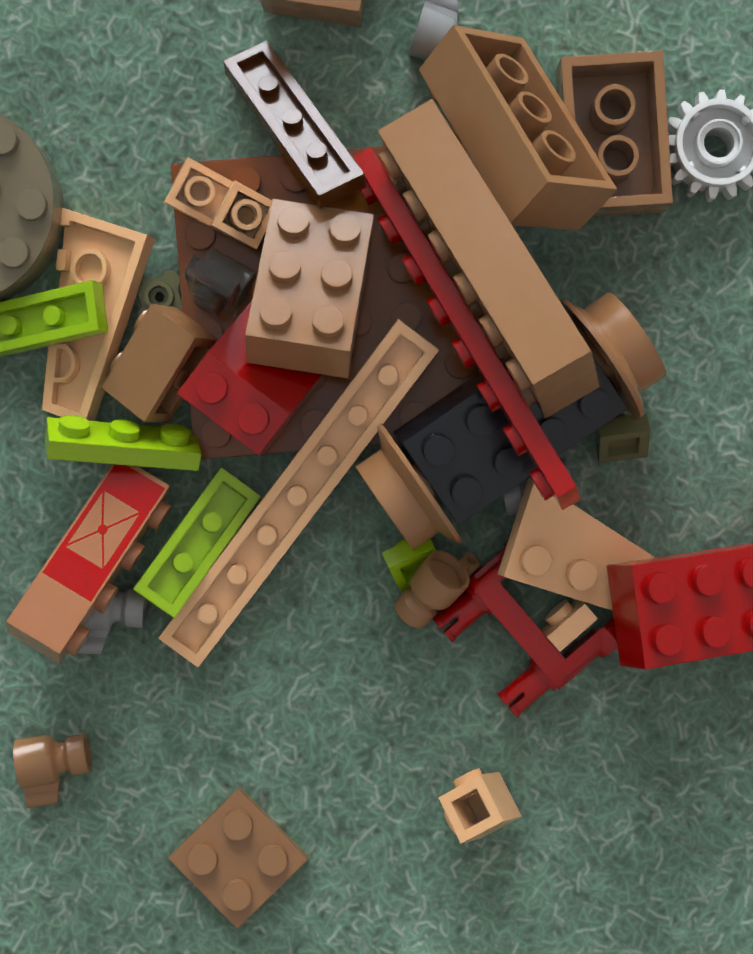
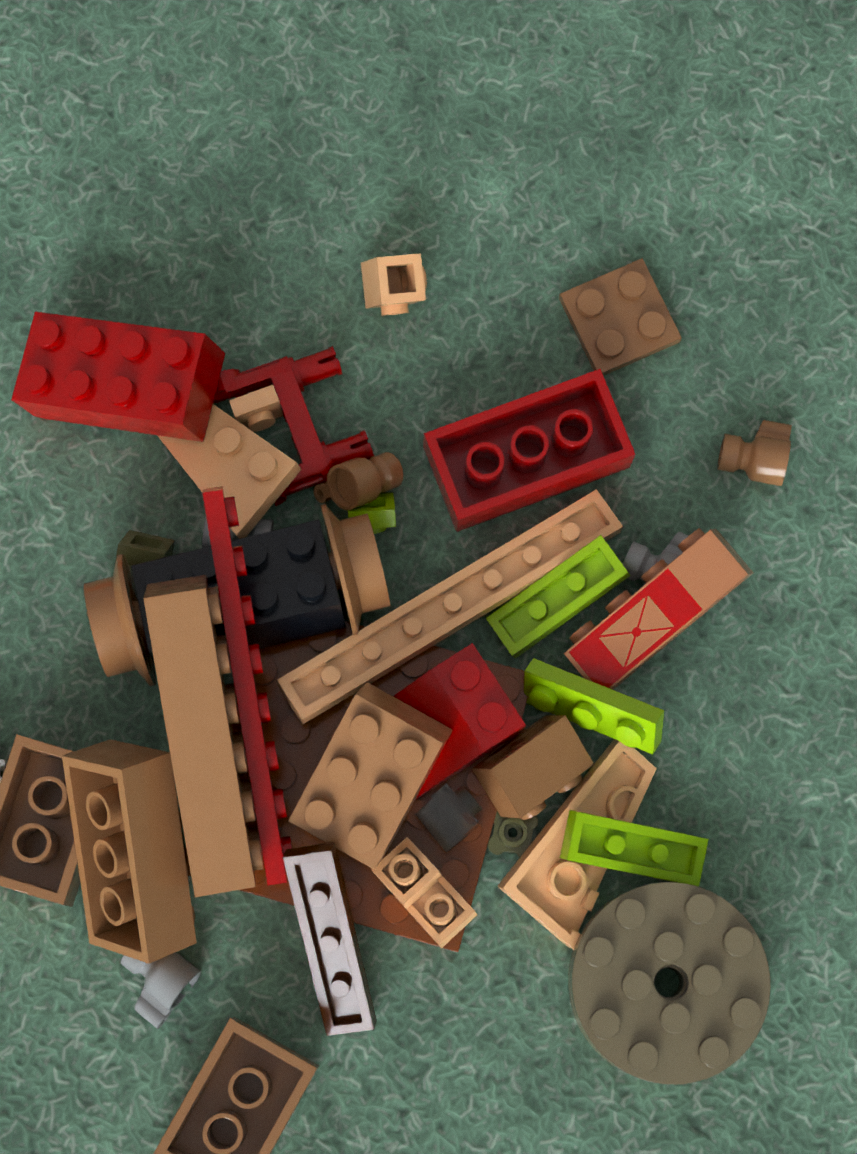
camera: 160 degrees left, 10 degrees down
none -> red brick [423,369,636,532]

